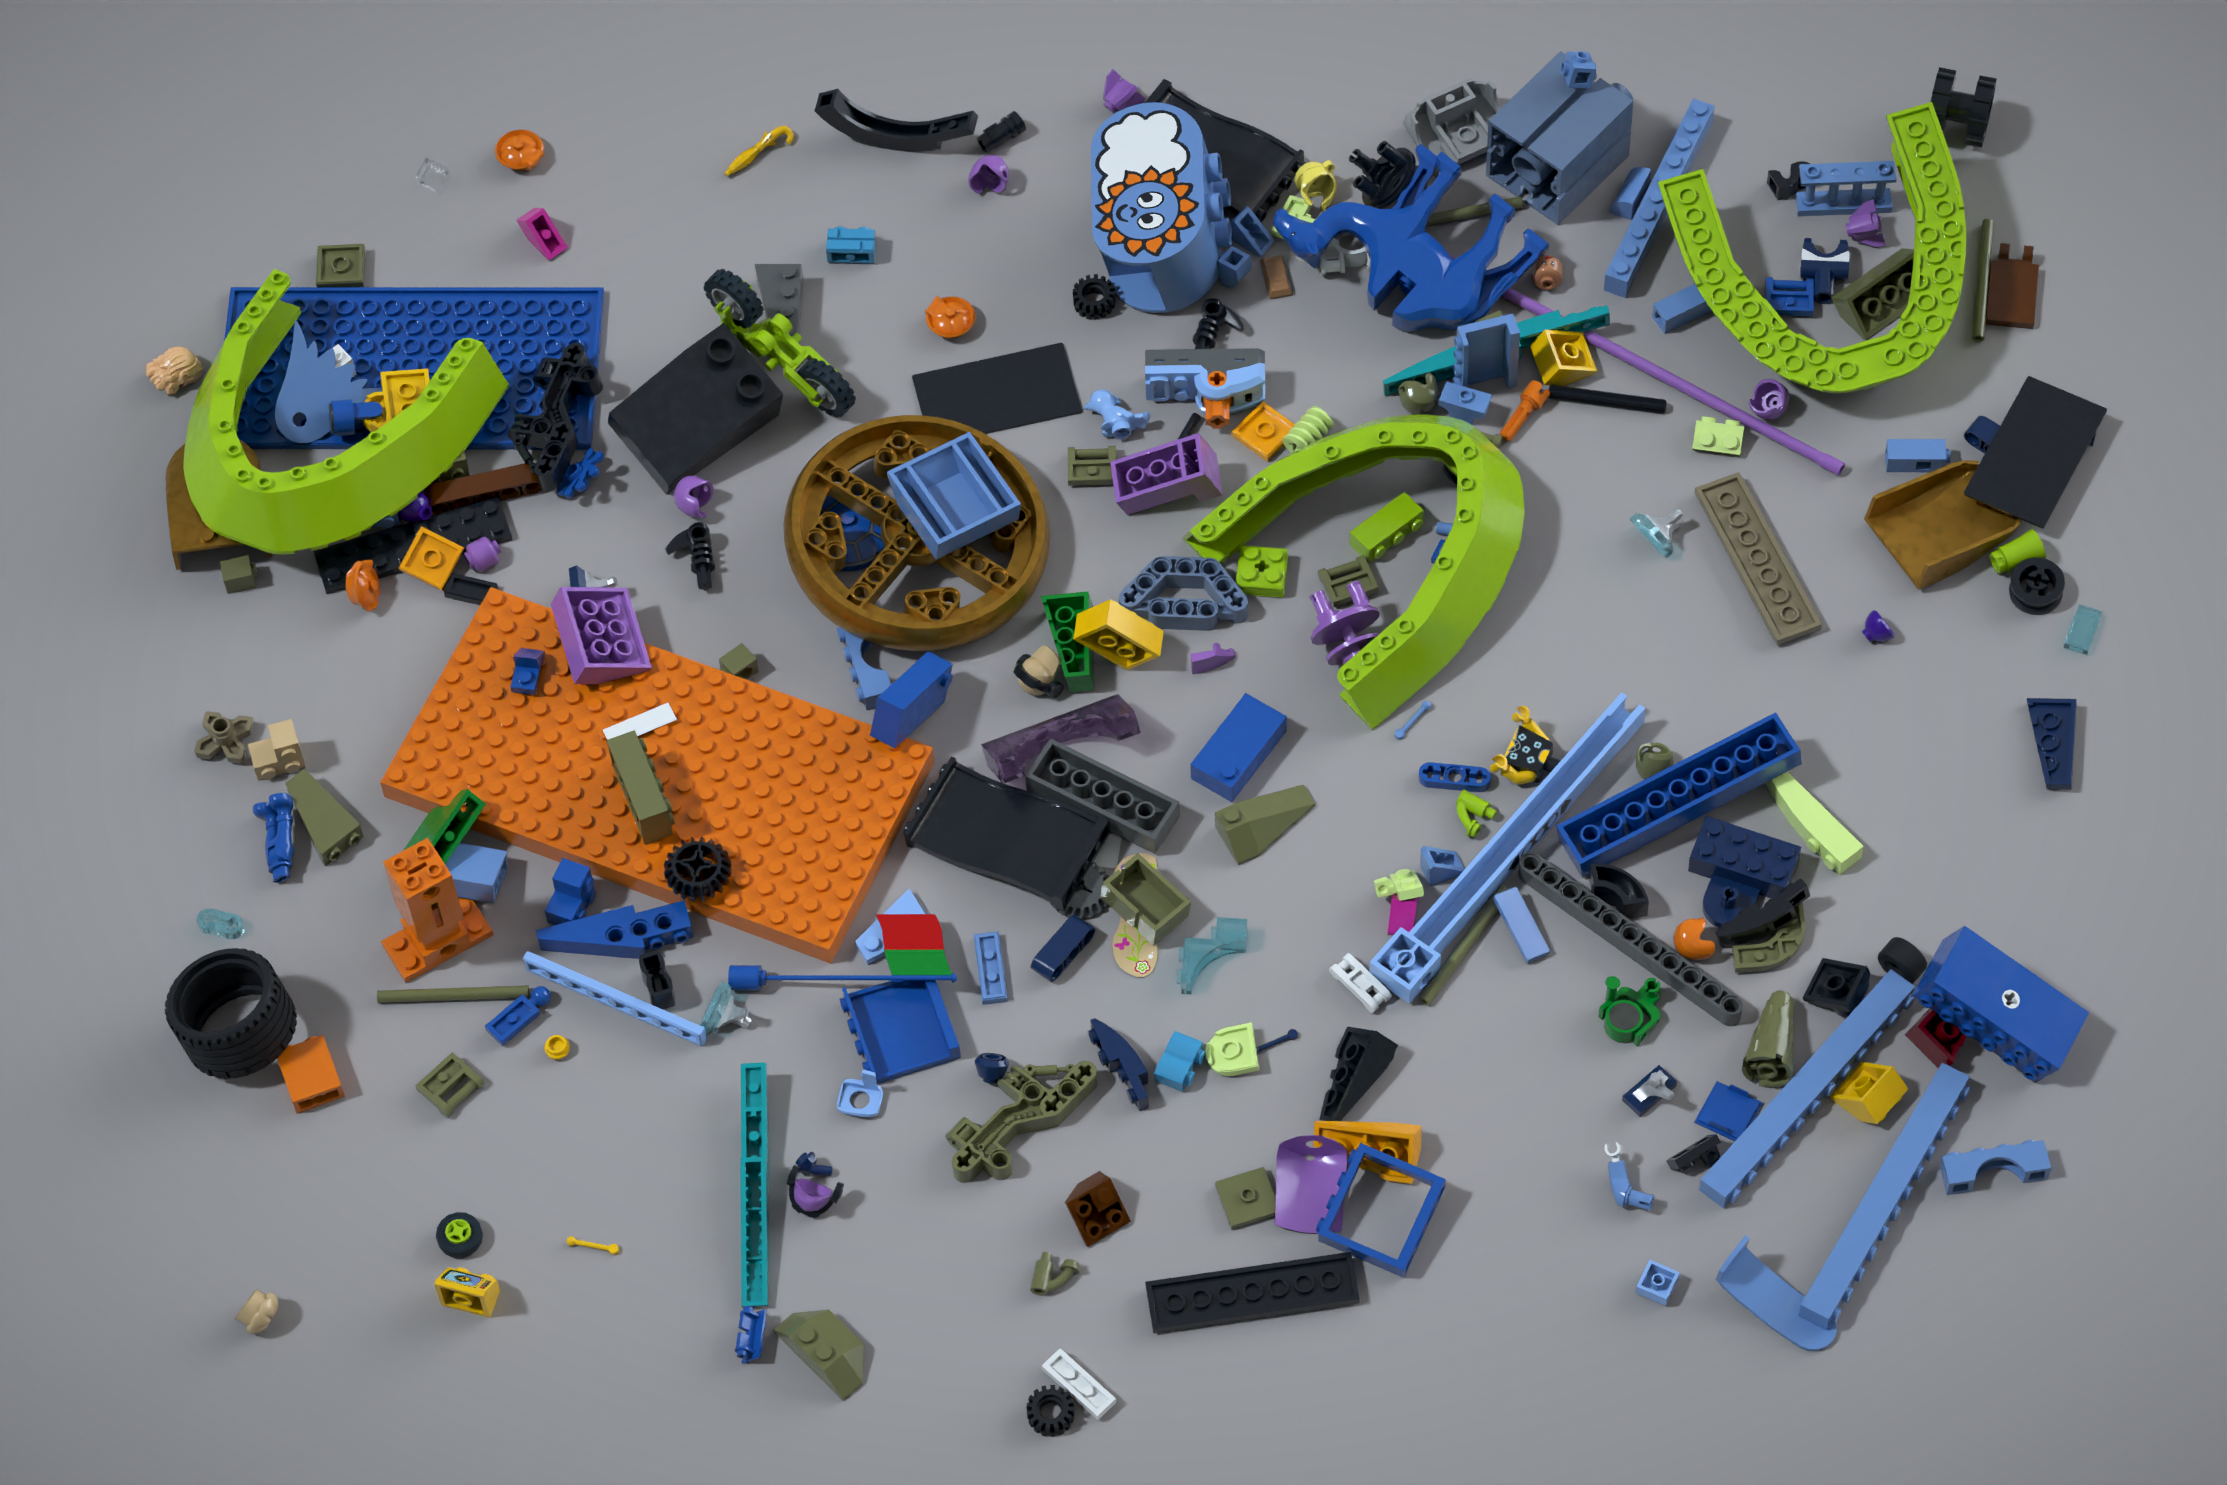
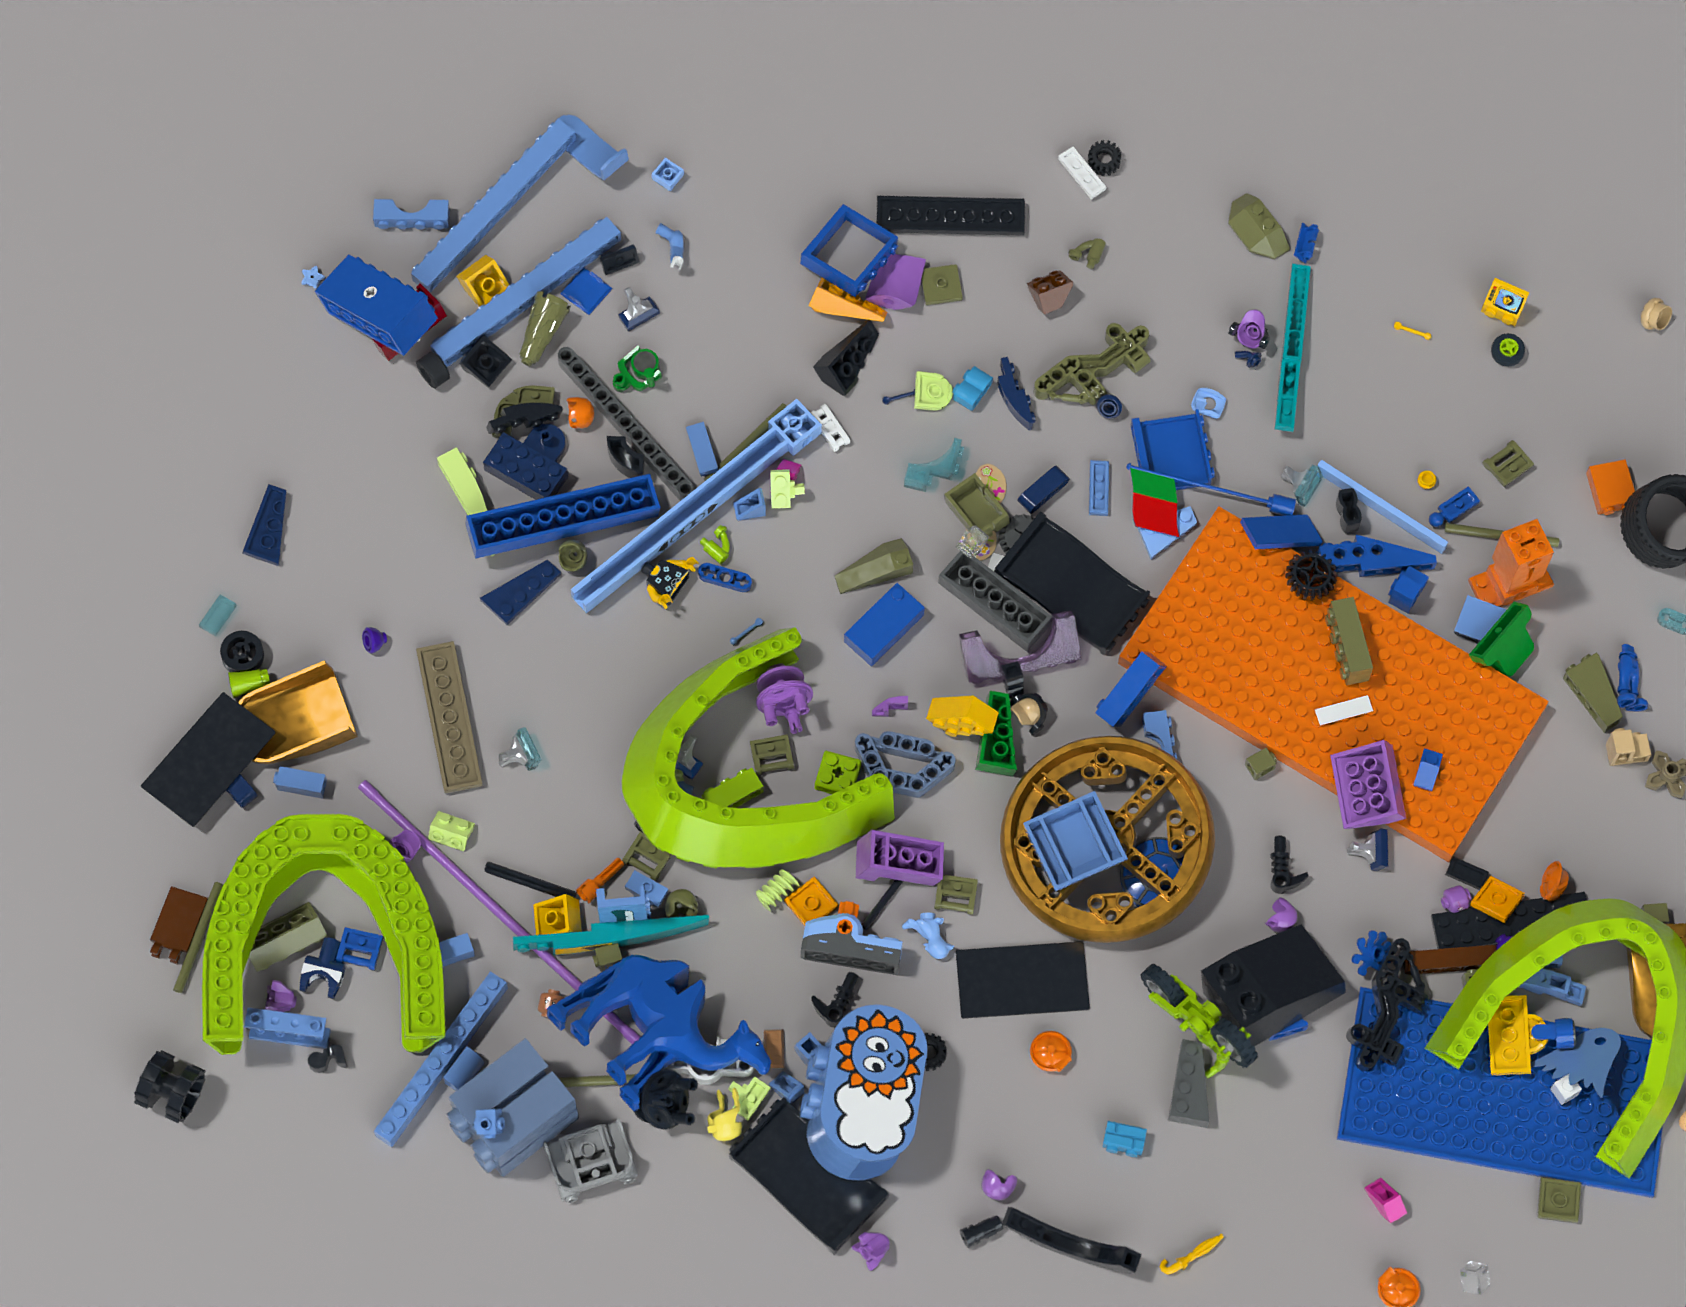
camera: 175 degrees left, 10 degrees up
none -> light blue plate [301,266,325,288]
none -> dark blue wing [480,559,561,625]
none -> clear panel [956,525,989,558]
none -> black leg [1001,661,1024,698]
none -> blue tile [1240,514,1323,549]

